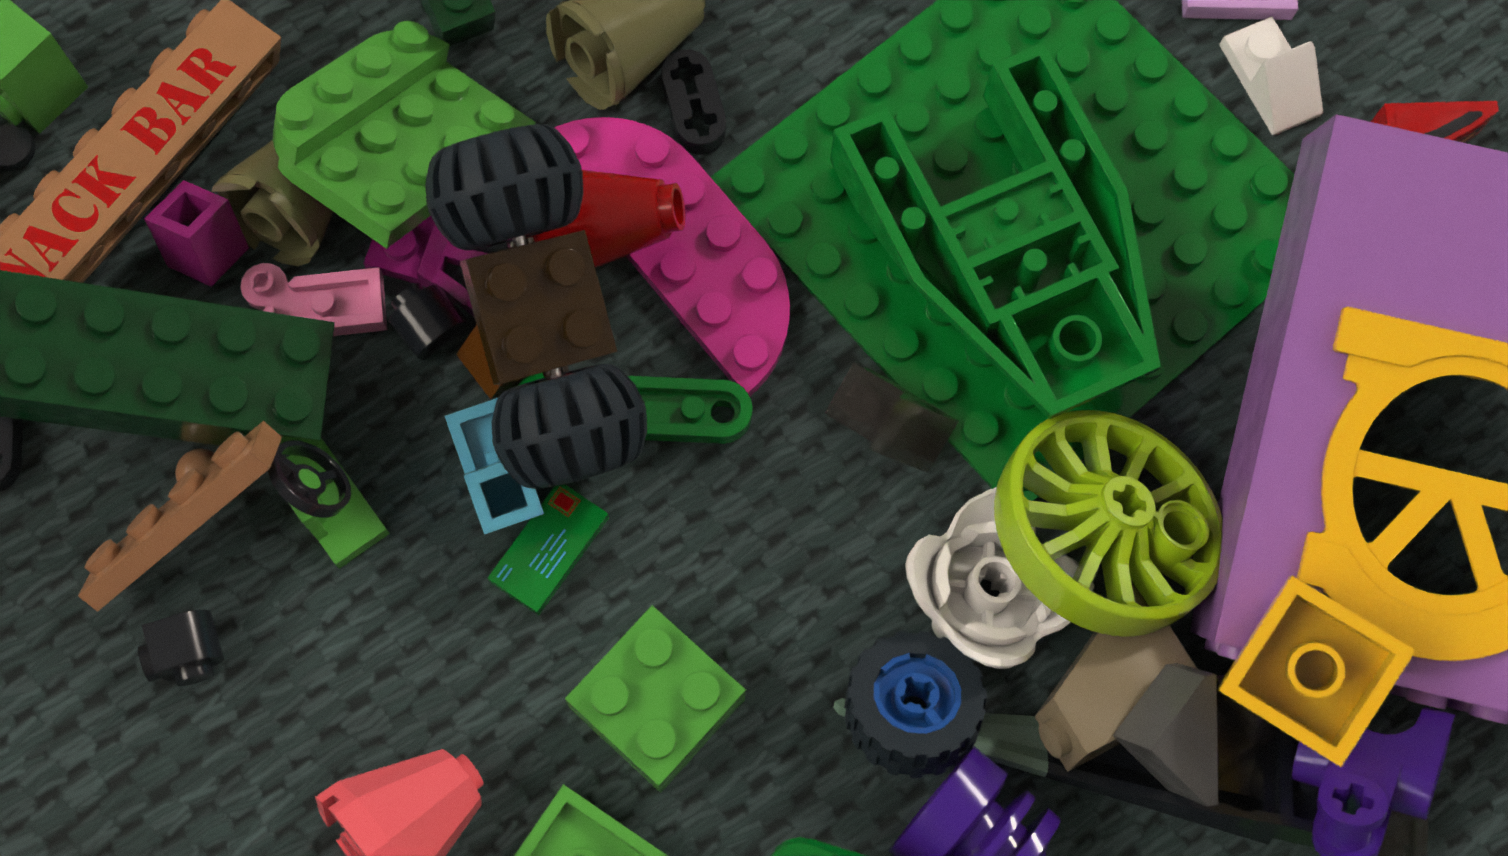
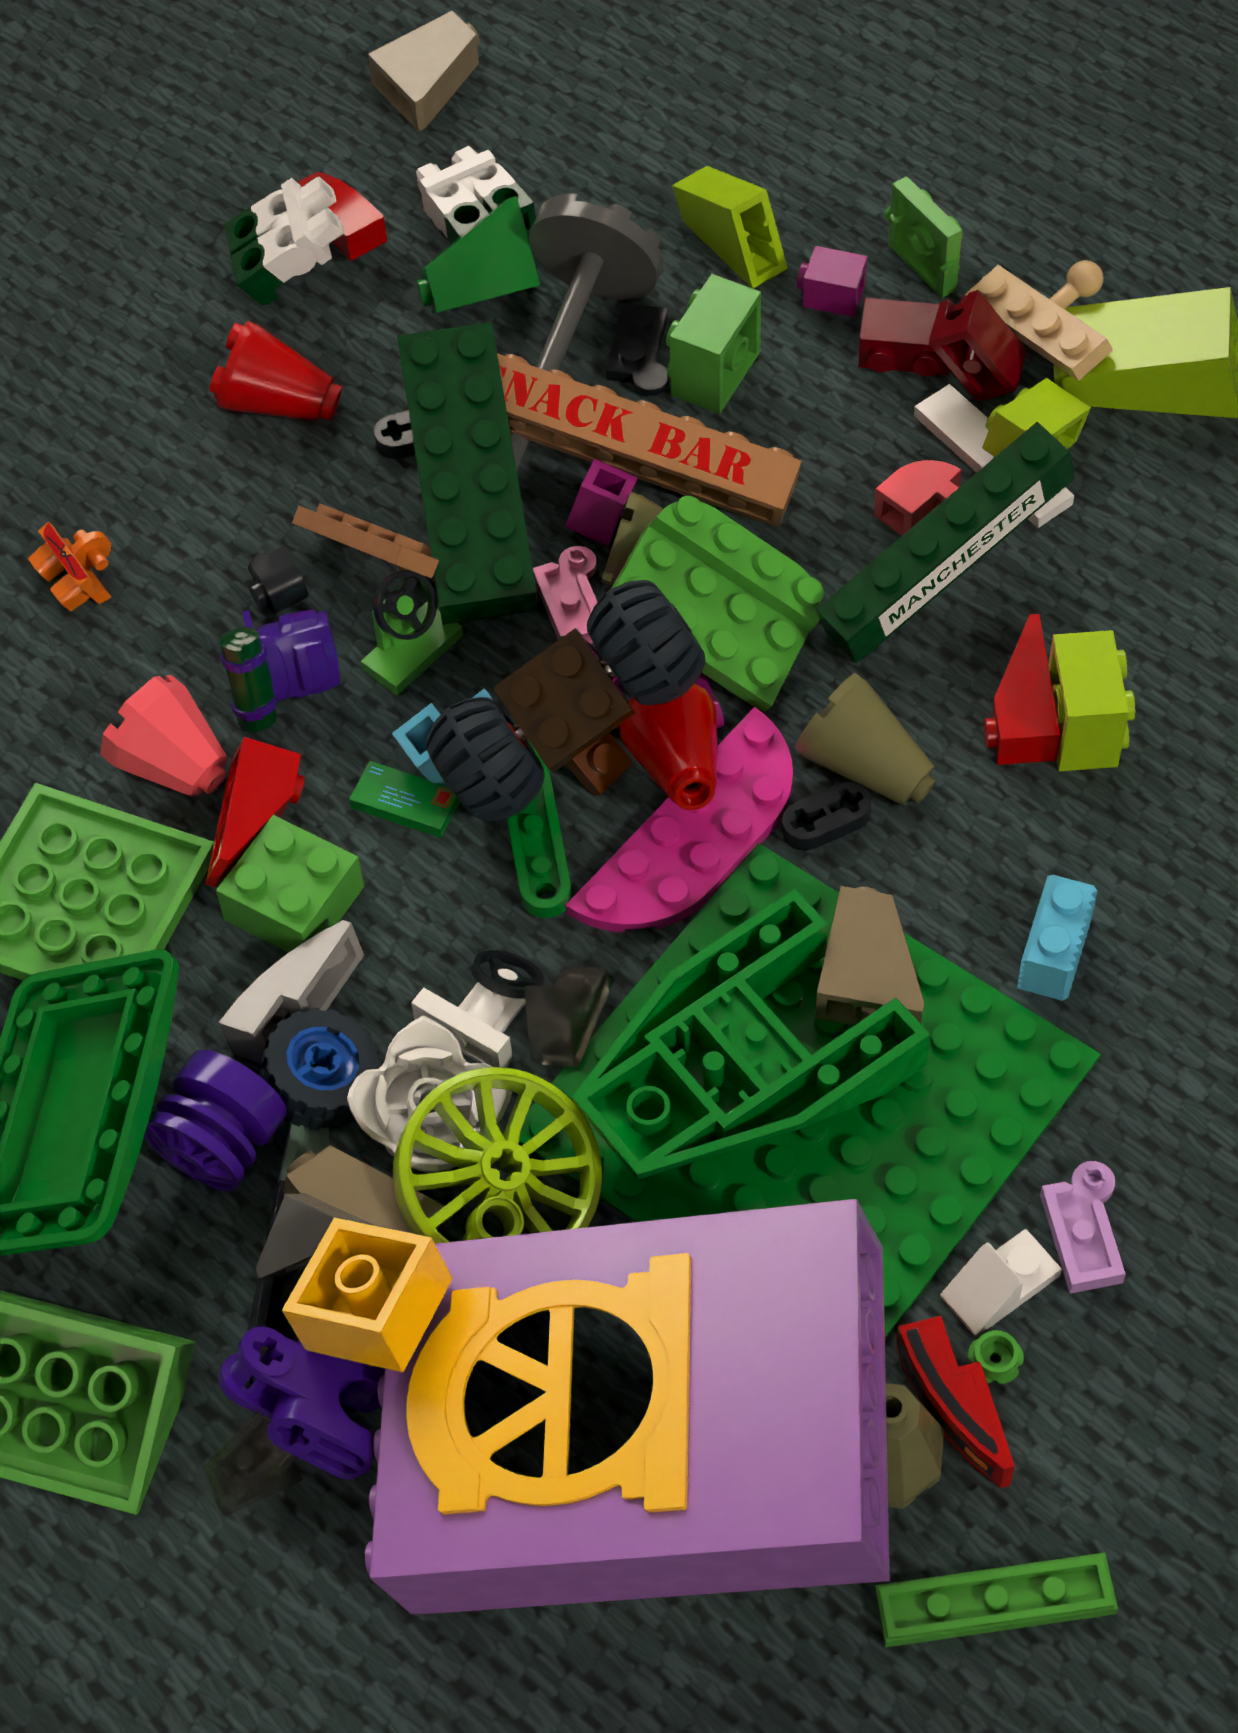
camera: 85 degrees right, 15 degrees down
none -> red slope [205,737,305,887]
none -> light grey slope [218,920,364,1063]
none -> dark purple piece [219,609,340,733]
none -> white piece [411,950,544,1068]
none -> dark tan slope [816,886,924,1025]
none -> bright green plate [968,1330,1024,1384]

